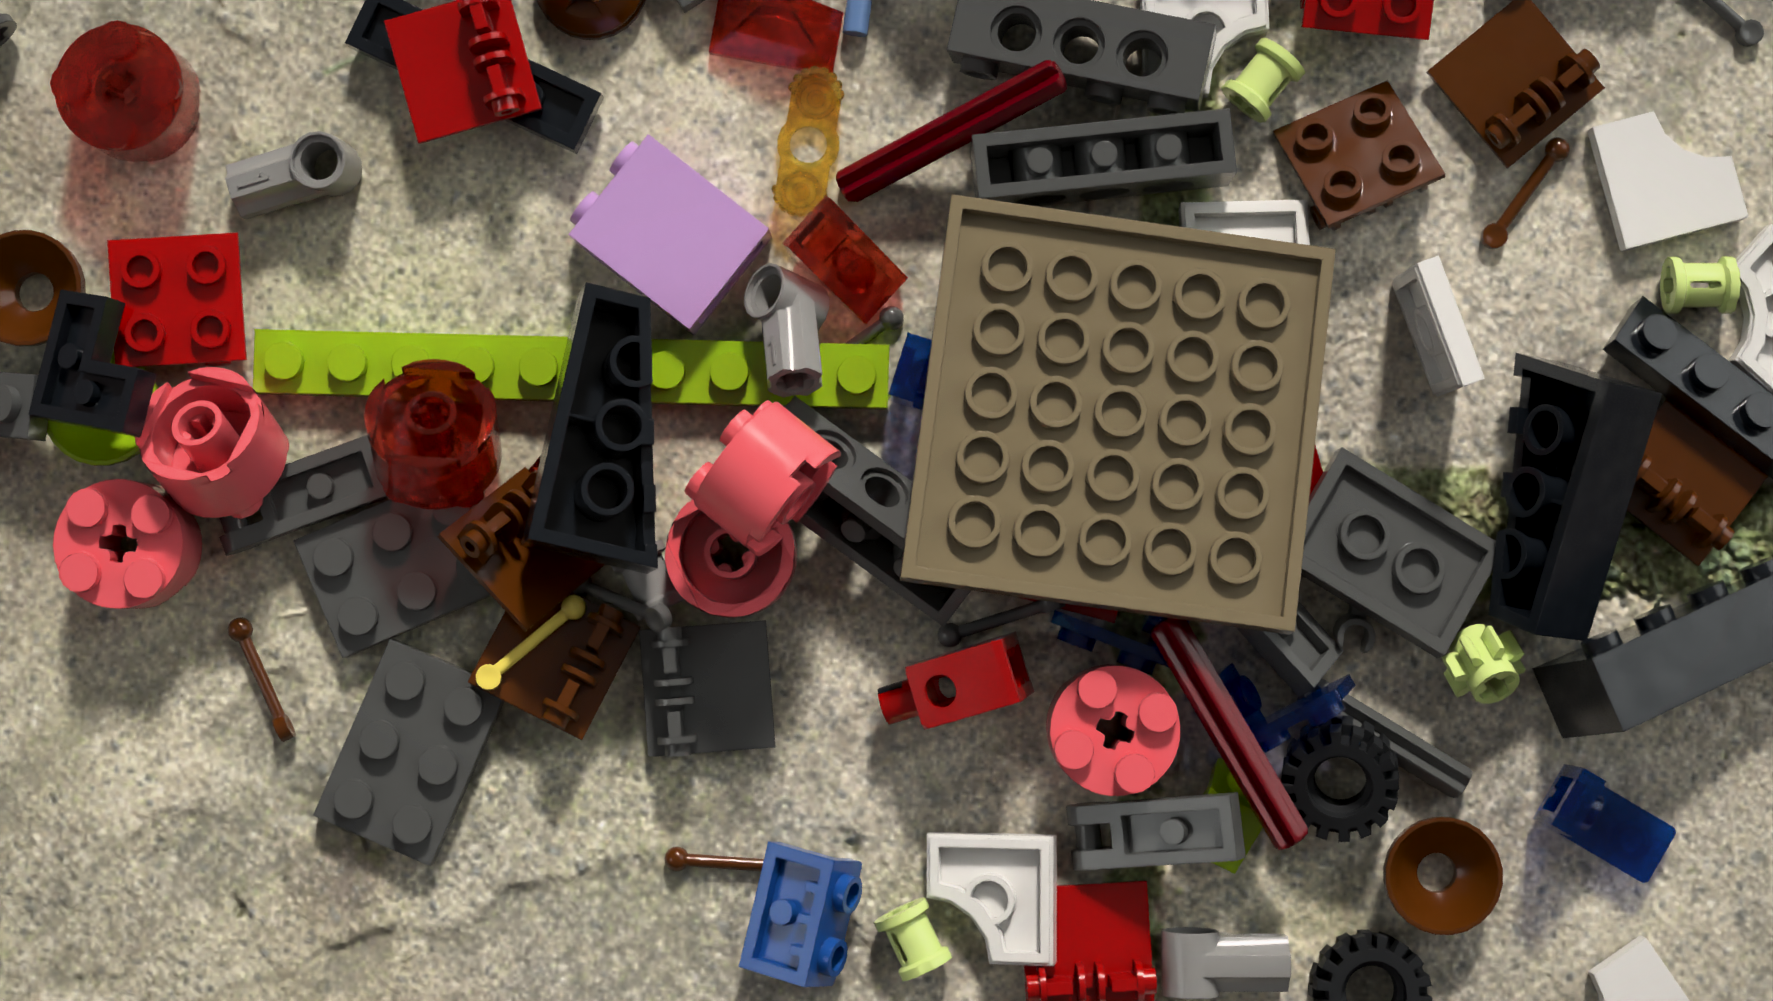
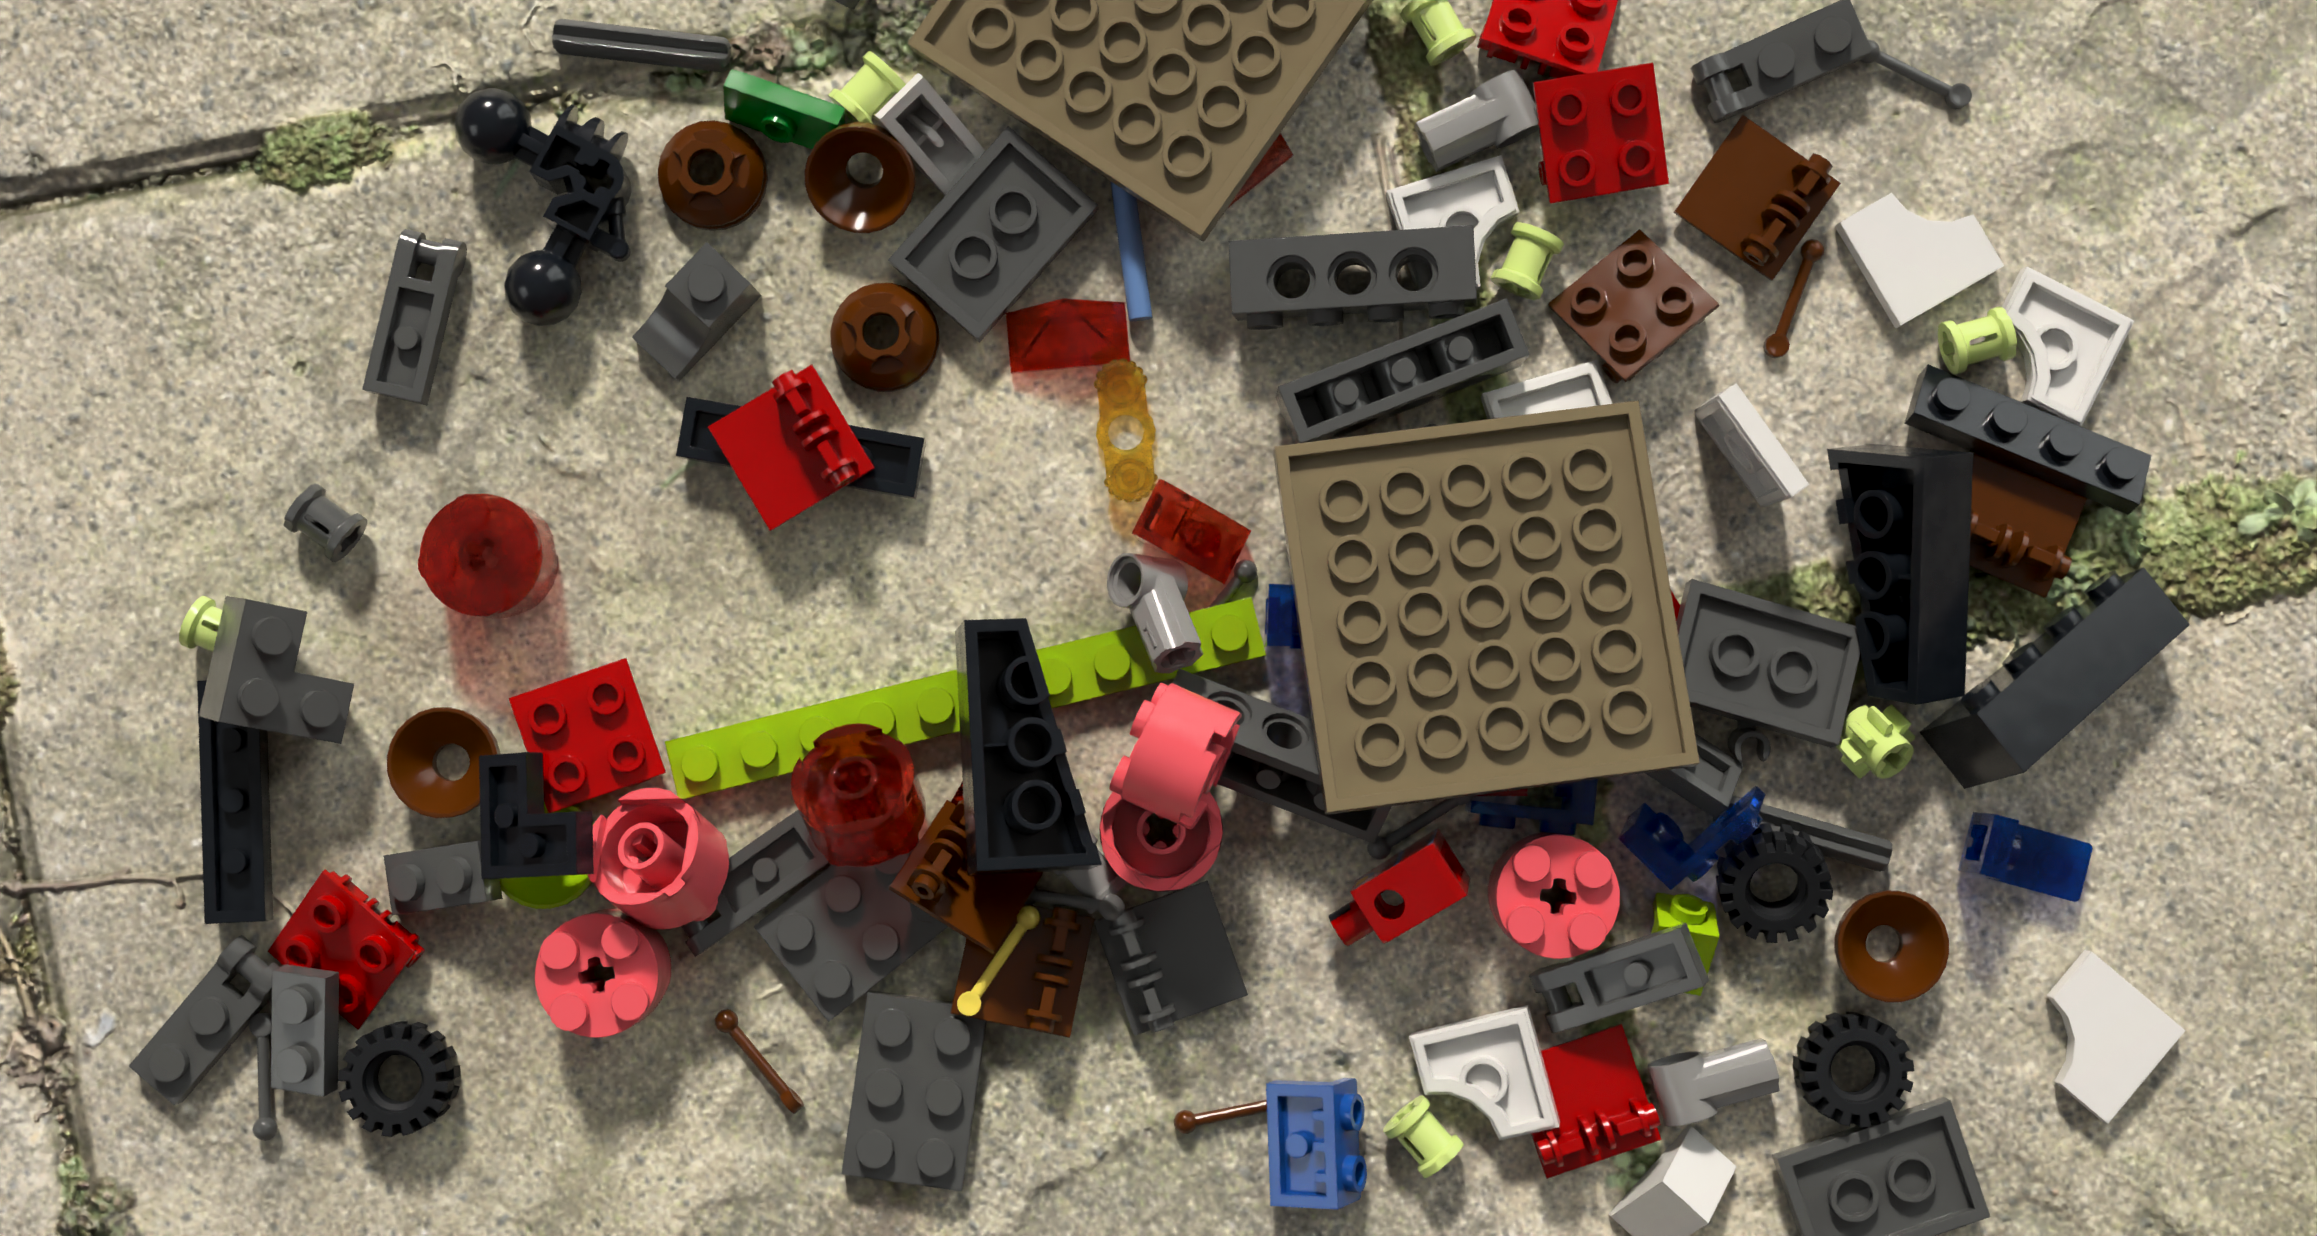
camera: 15 degrees left, 0 degrees up
light grey piece [225,131,362,219] -> none
lavender brick [568,134,772,336] -> none
dark red axle [836,60,1067,202] -> none
dark red axle [1151,618,1308,850] -> none

